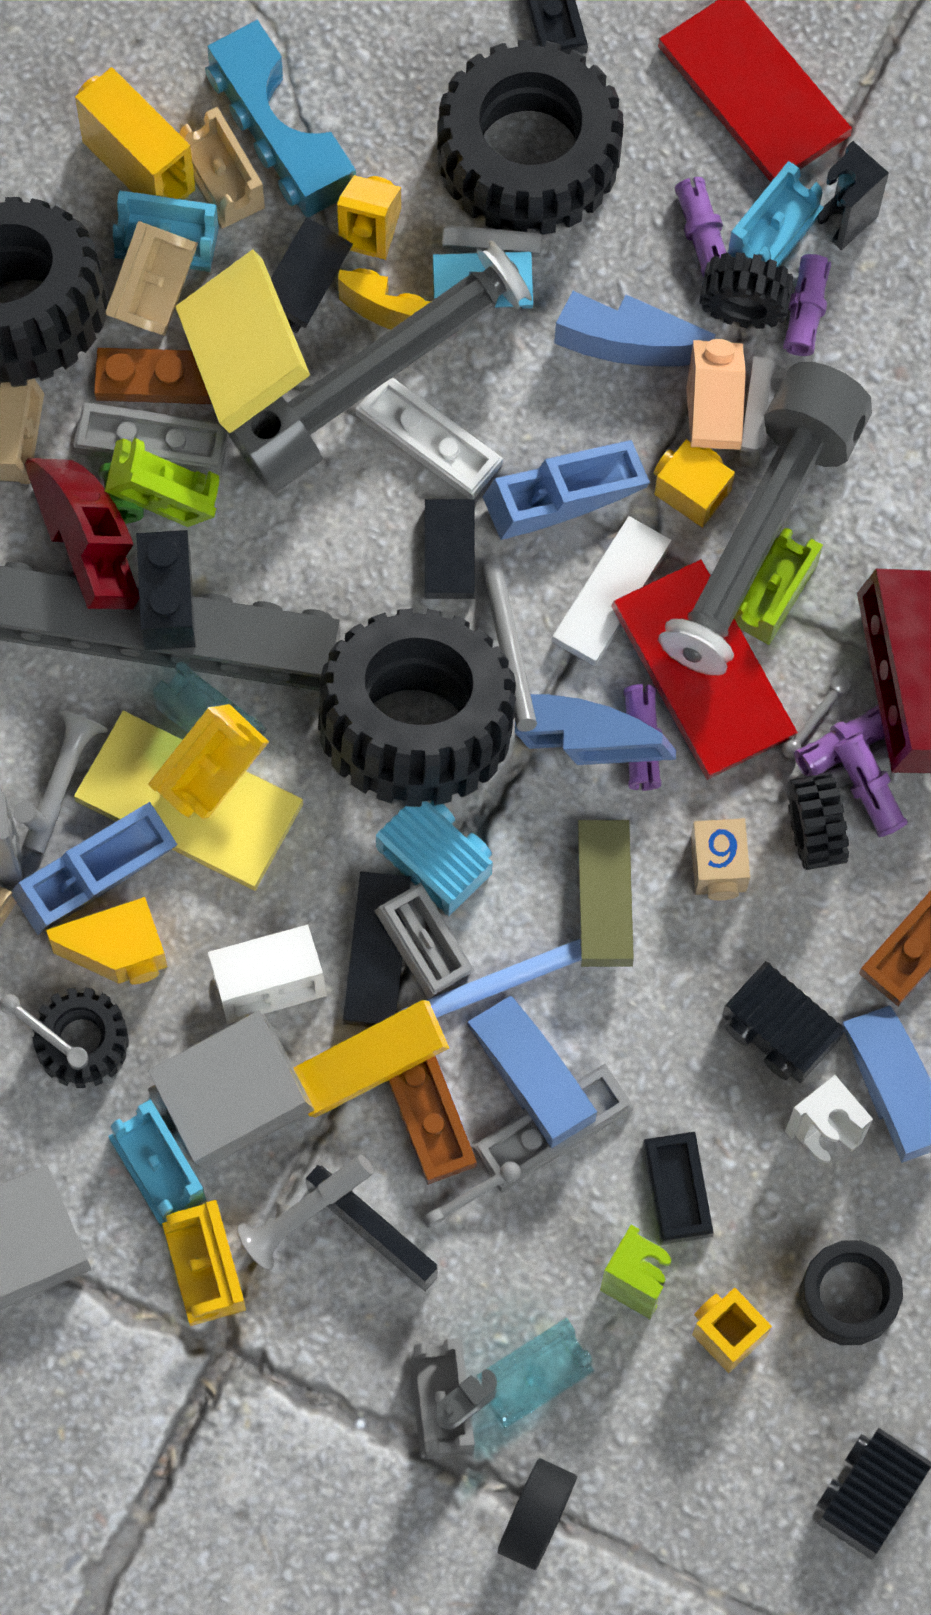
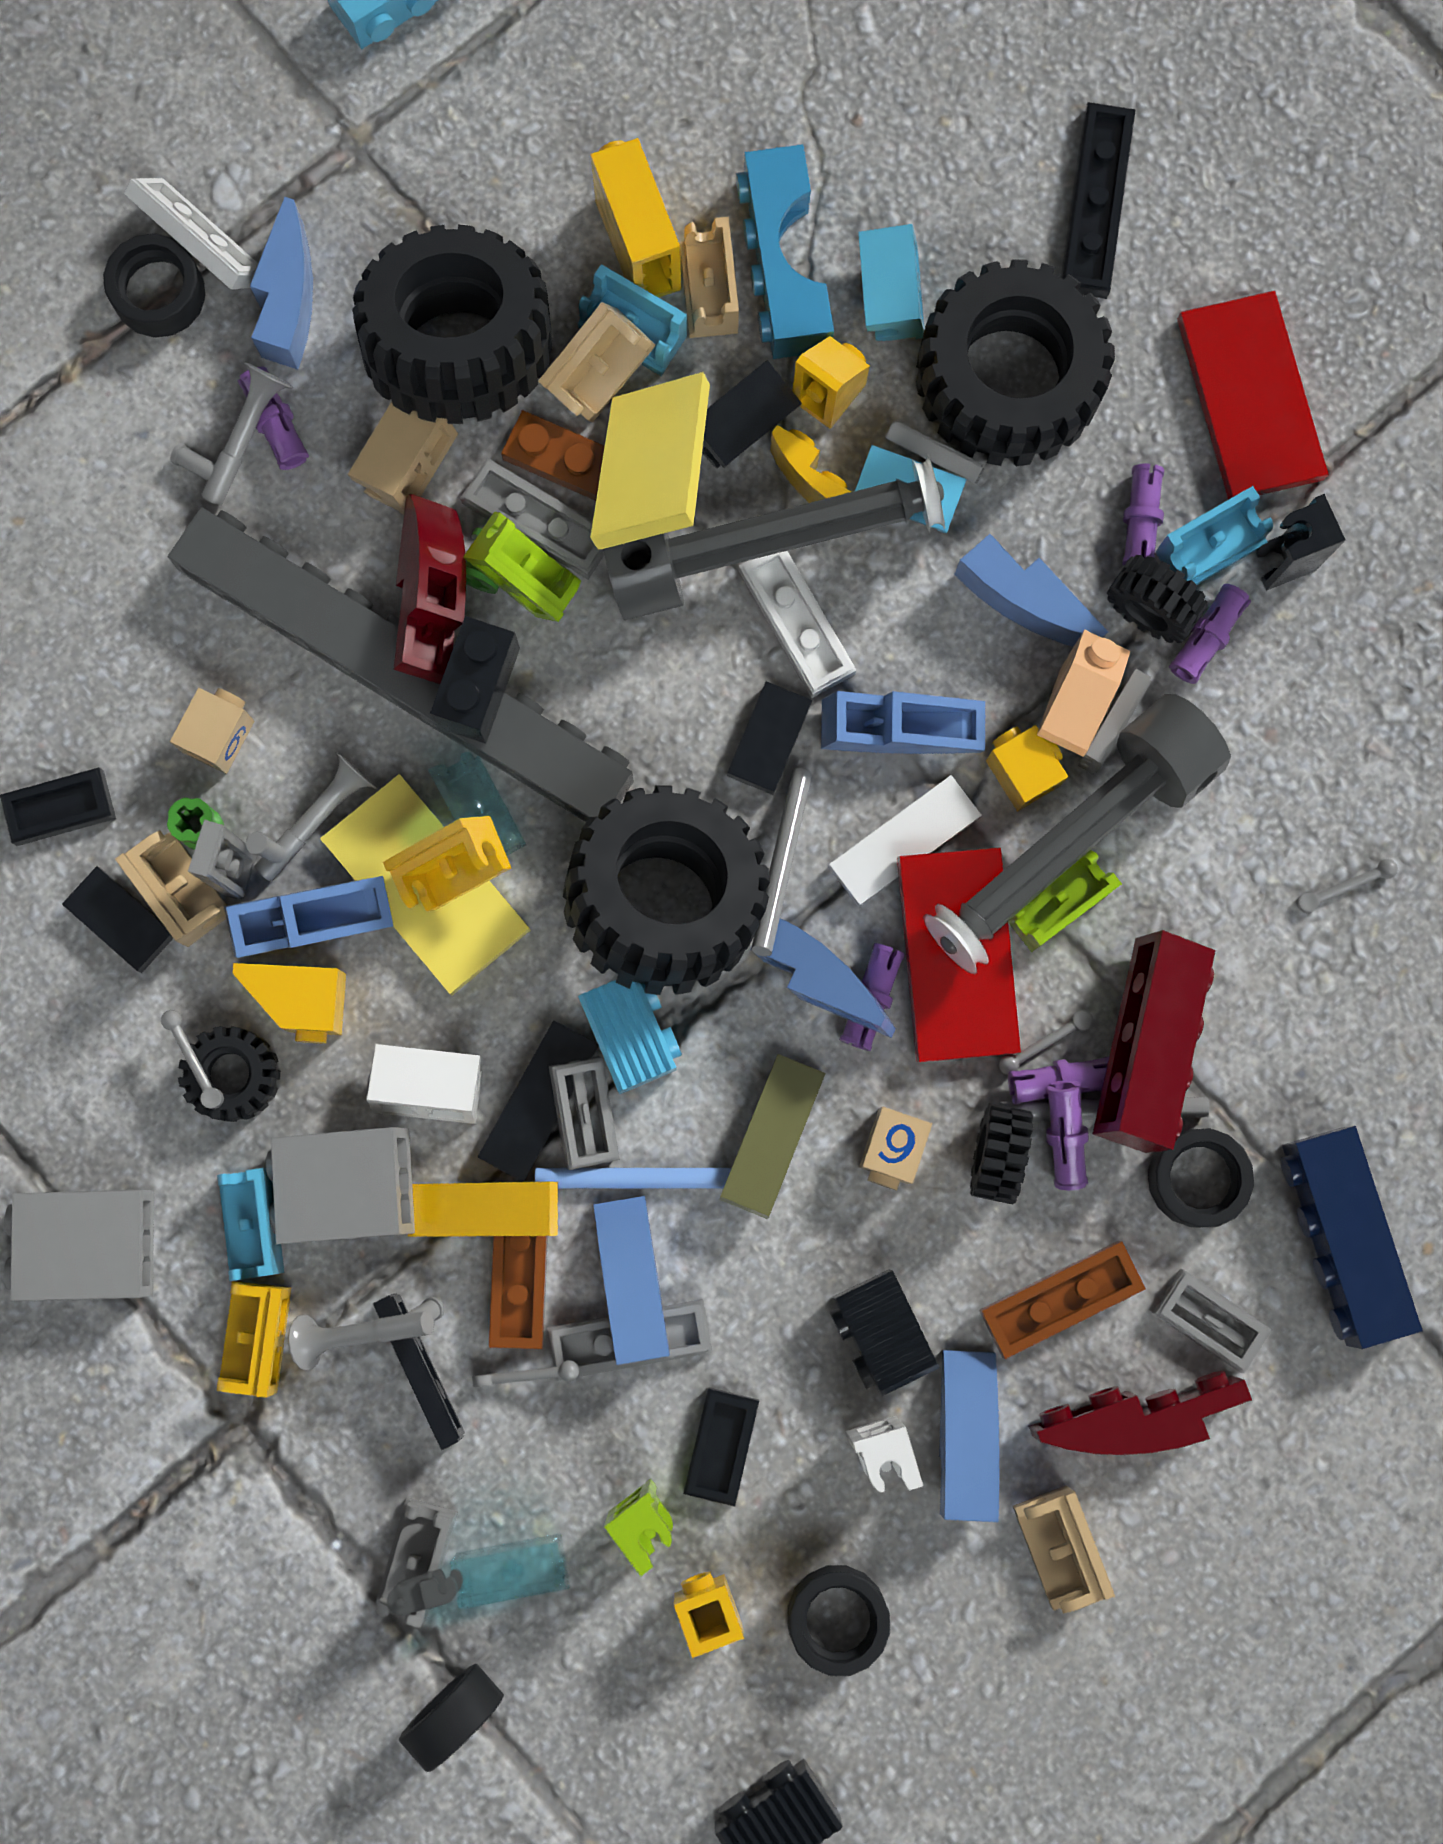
camera: 20 degrees right, 10 degrees up
none -> medium azure hinge [858,224,925,341]

